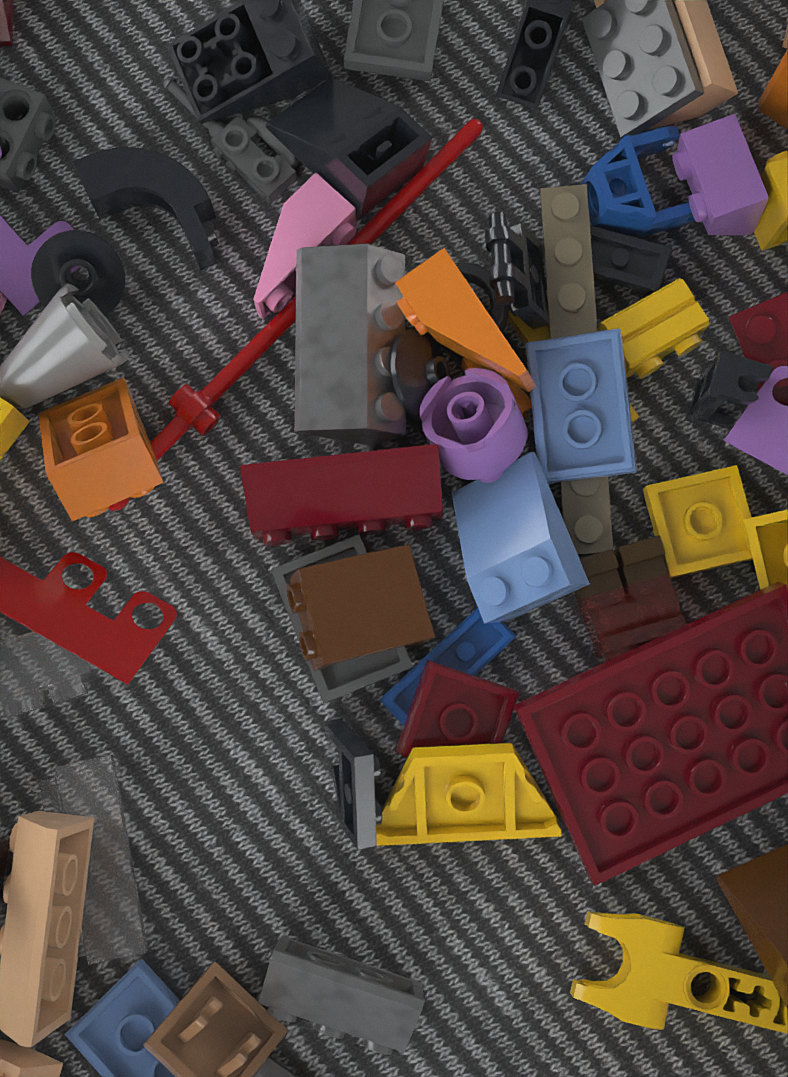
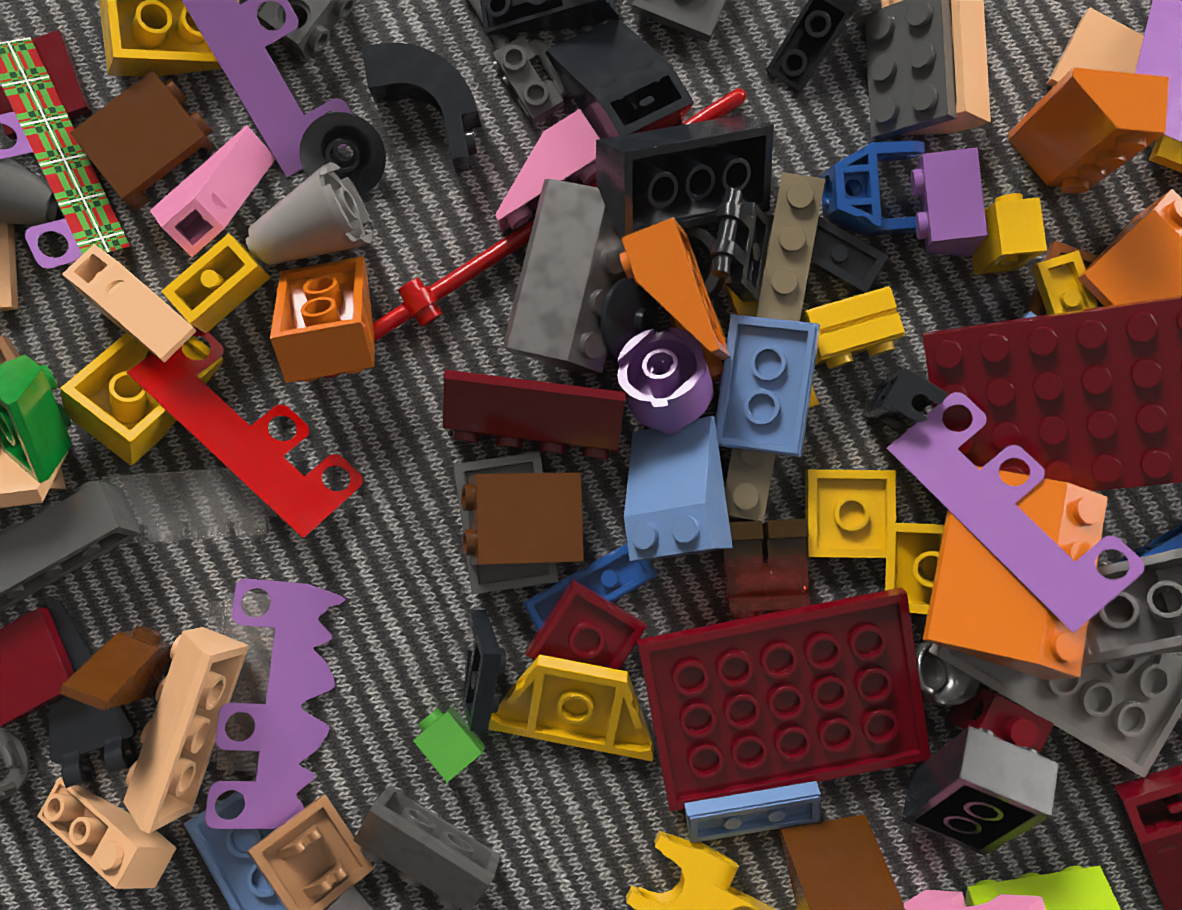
camera: 15 degrees right, 5 degrees up
none -> medium lavender piece [205,579,346,829]
none -> bright green brick [413,706,486,783]
none -> black slope [596,115,774,240]
none -> medium blue tile [684,781,821,843]

